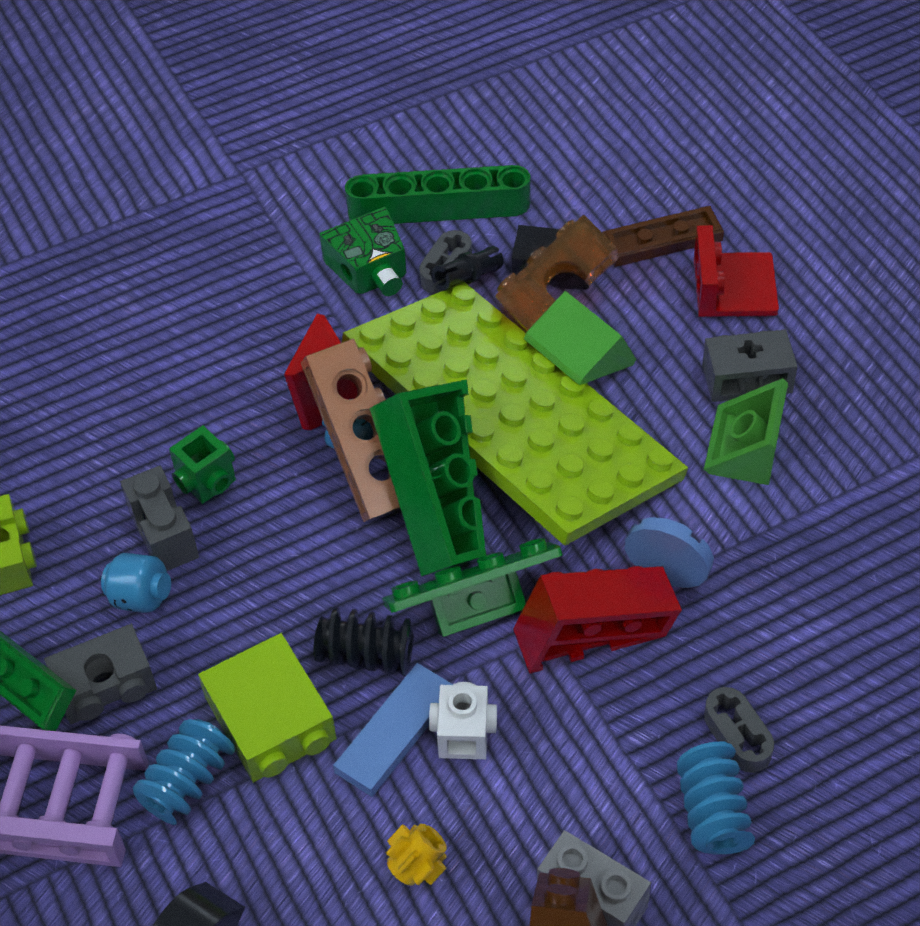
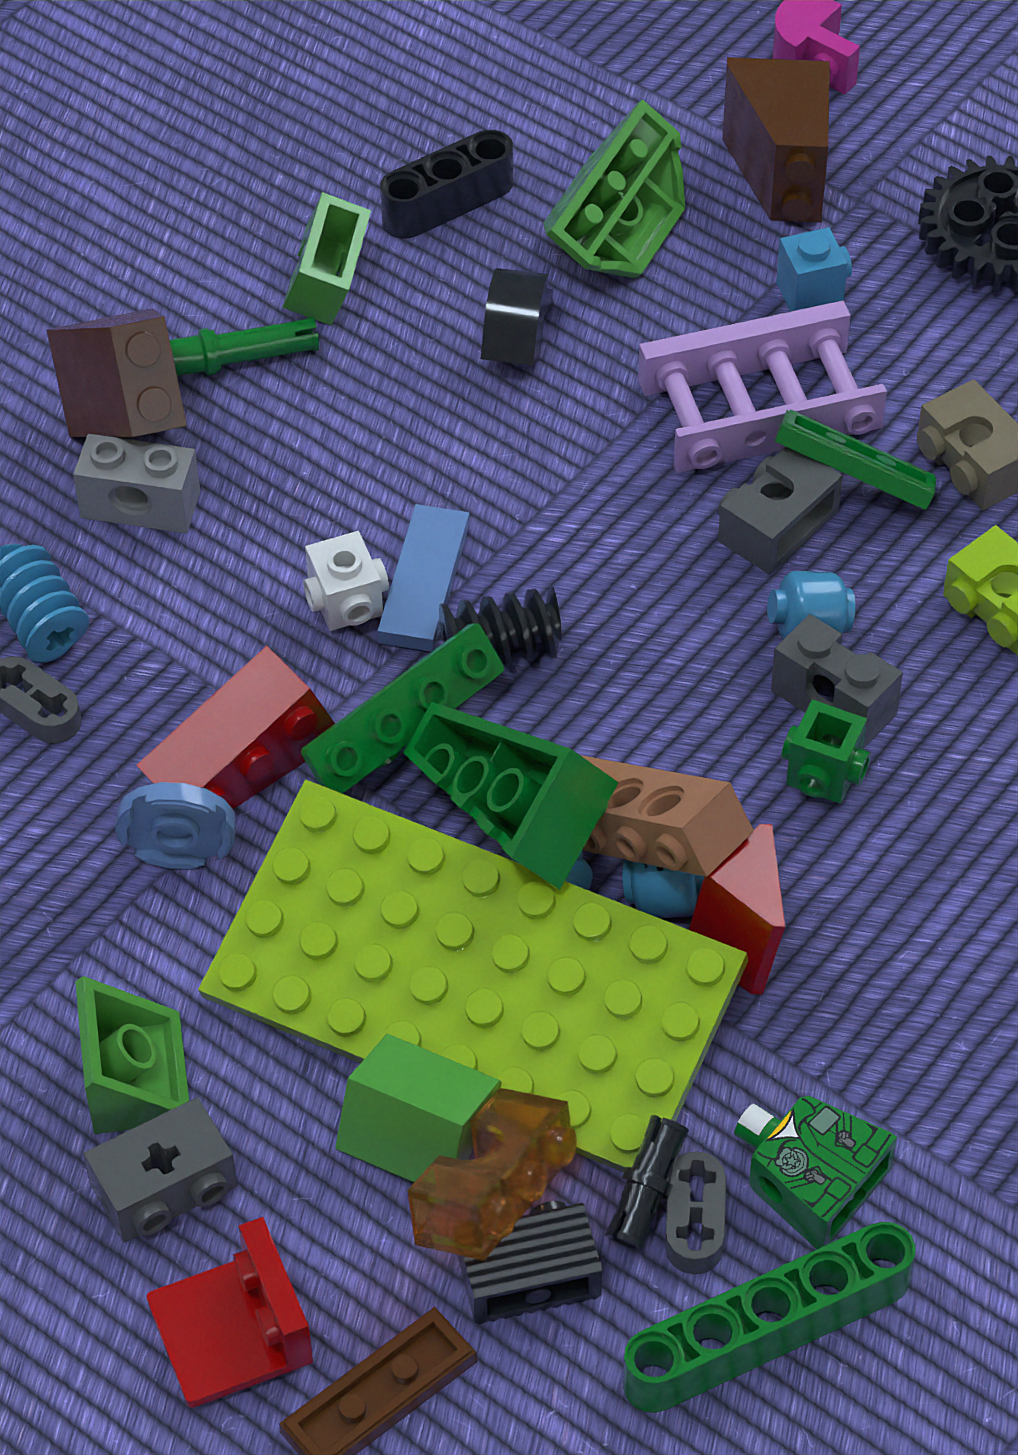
camera: 155 degrees right, 0 degrees up
dark azure piece [133,719,236,825] -> none
lime brick [198,633,337,783] -> none
yellow gear [386,824,447,886] -> none

